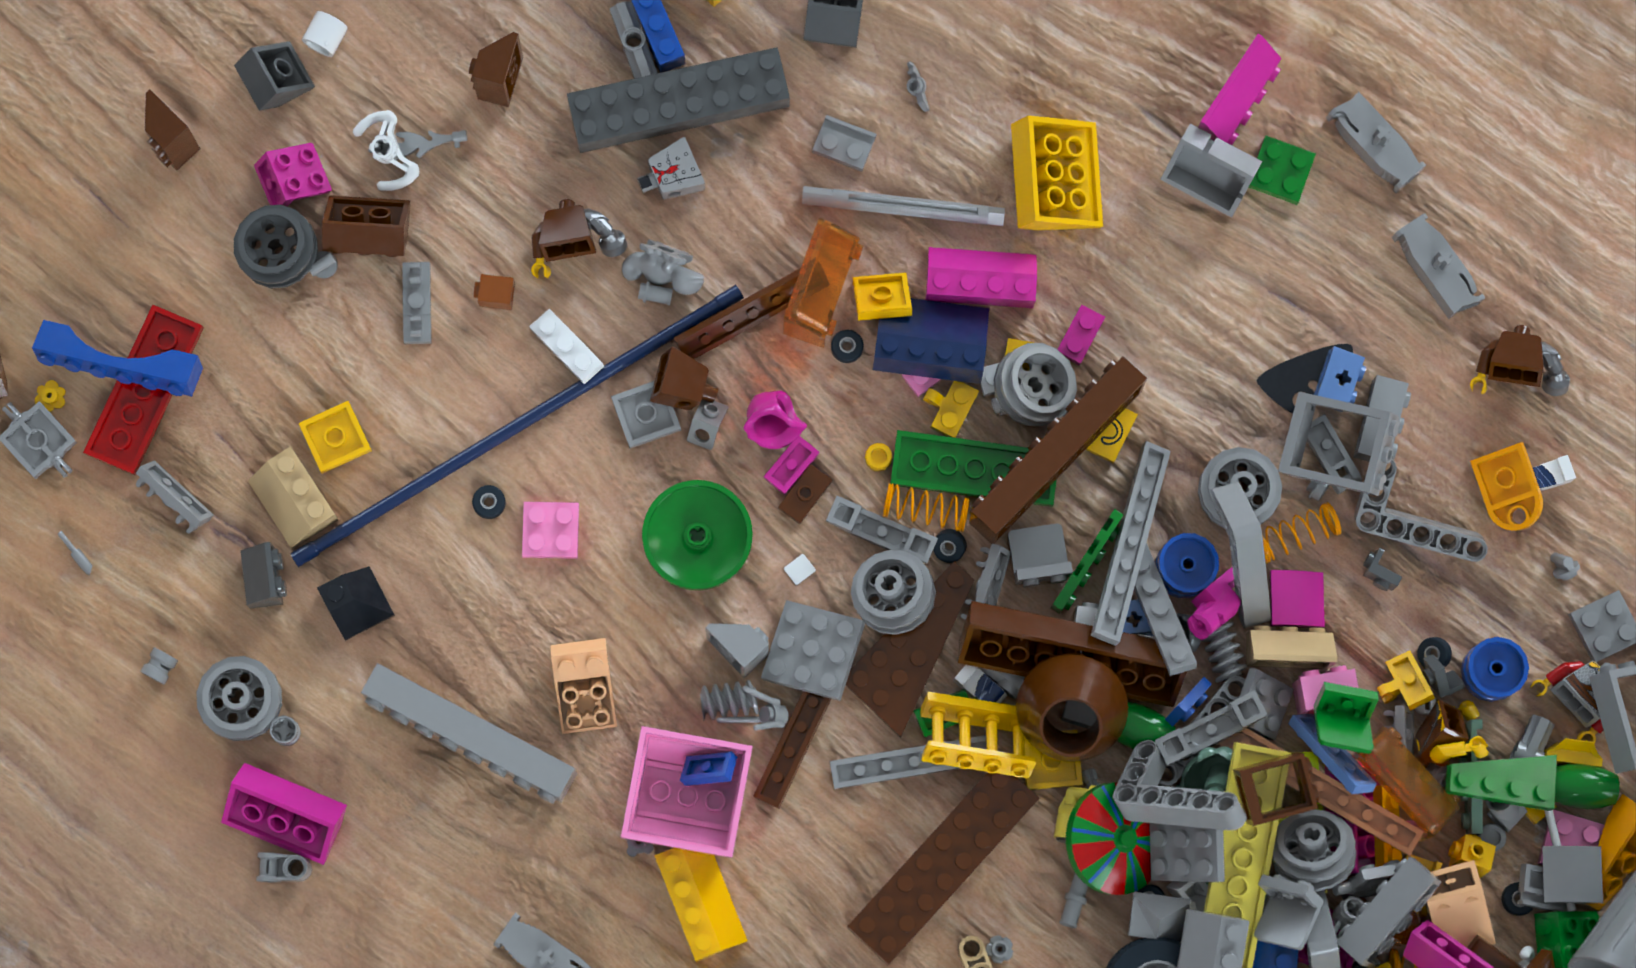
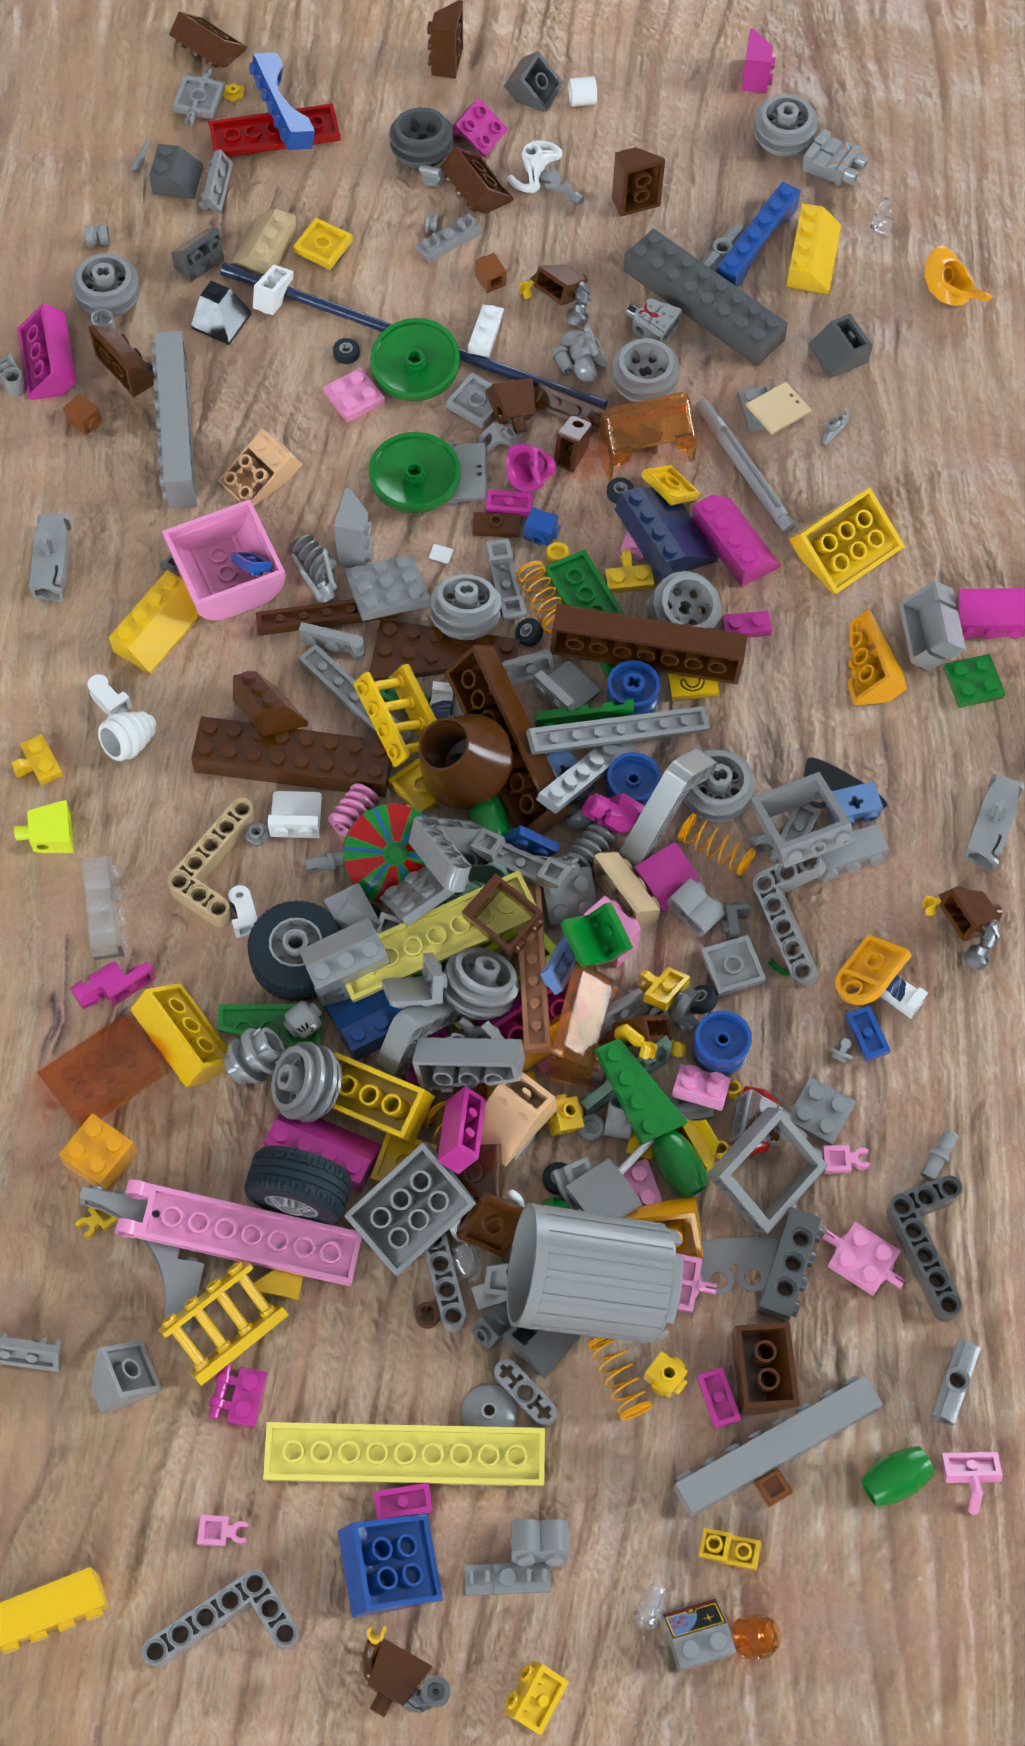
camera: 60 degrees right, 15 degrees down
none -> dark orange brick [63,394,102,435]
none -> reddish brown slope [88,325,154,398]
none -> dark grey slope [149,143,203,199]
none -> reddish brown slope [233,671,308,736]
none -> white arch [253,265,293,315]
none -> white bracket [268,791,322,838]
none -> light grey plate [299,622,365,660]
none -> bright pink piece [328,783,379,838]
none -> green dish [370,318,460,401]
none -> light grey bush [426,213,437,233]
none -> light grey door [447,442,487,505]
none -> blue brick [524,507,561,546]
none -> reddish brown torso [554,416,592,473]
none -> light grey bush [556,855,581,874]
none -> blue wheel [606,660,660,715]
none -> light grey wheel [612,338,680,404]
none -> light grey brick [666,878,726,938]
none -> bright pink plate [671,1064,731,1111]
none -> light grey plate [700,935,766,997]
none -> tan container [745,382,812,435]
none -> green leg [767,958,790,976]
none -> blue plate [845,1005,891,1062]
none -> light orange wedge [848,609,908,706]

